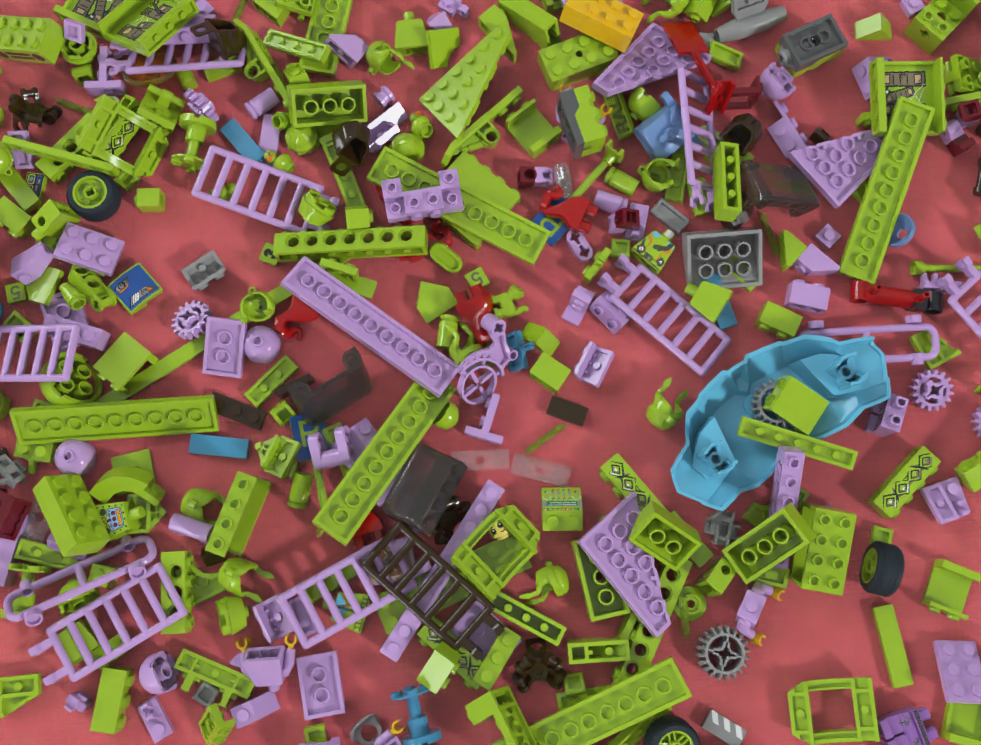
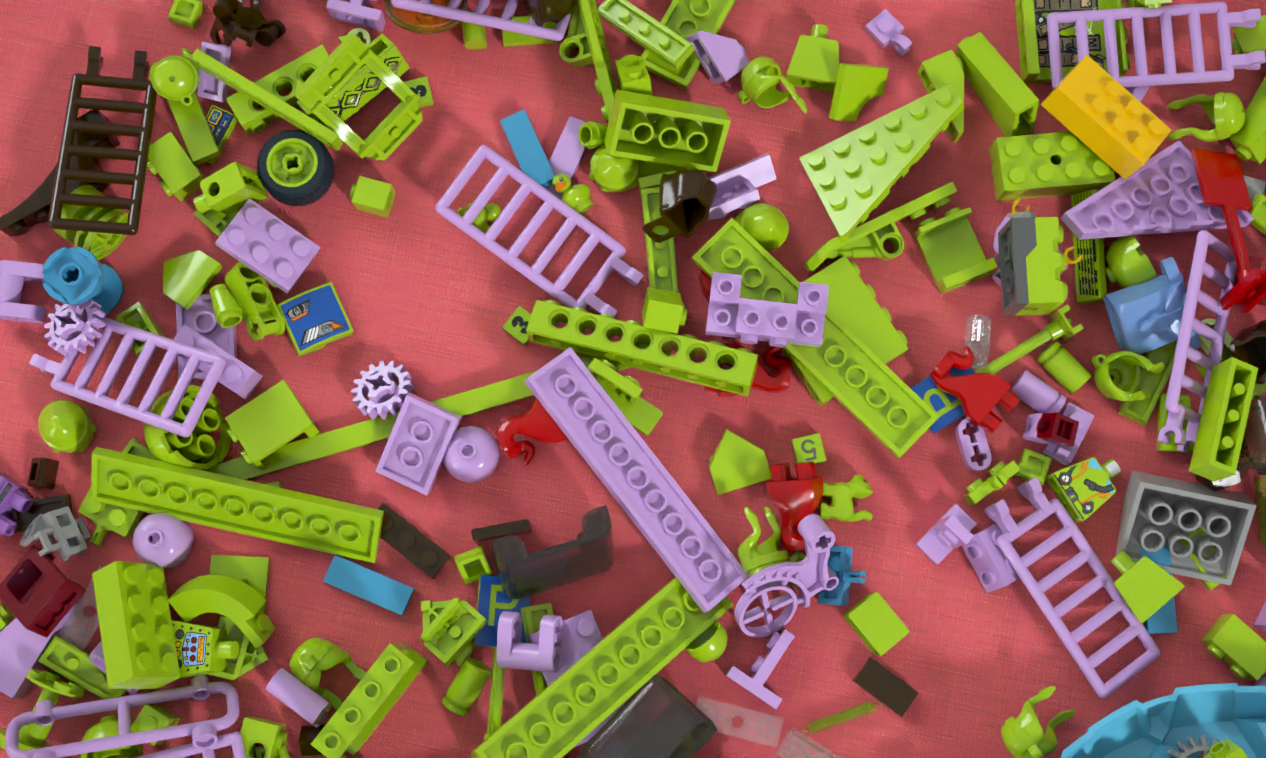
camera: 20 degrees right, 0 degrees up
lime tile [5,282,29,305] -> none
lavender slope [11,241,54,285] -> none
lime piece [52,97,93,115] -> none
lime tile [113,170,141,193] -> none
lime plate [137,84,186,130] -> none
lime piece [170,113,217,173] -> none
light grey bracket [181,249,226,291] -> none
lavender gear [183,88,219,122] -> none
lime hair [239,287,275,323] -> none
lavender piece [244,87,281,120] -> none
lime tile [244,354,300,409] -> none
lime cone [298,189,337,227] -> none
lavender wheel [372,85,395,109] -> none
lime animal [410,111,433,139] -> none
lavender tile [427,11,454,30] -> none
lime tile [429,241,463,273] -> none
lime piece [436,314,459,350] -> none
leg [517,166,553,189] -> none
lime slope [522,322,560,356] -> none
lavender bracket [574,341,615,388] -> none
light grey tile [649,197,690,236] -> none

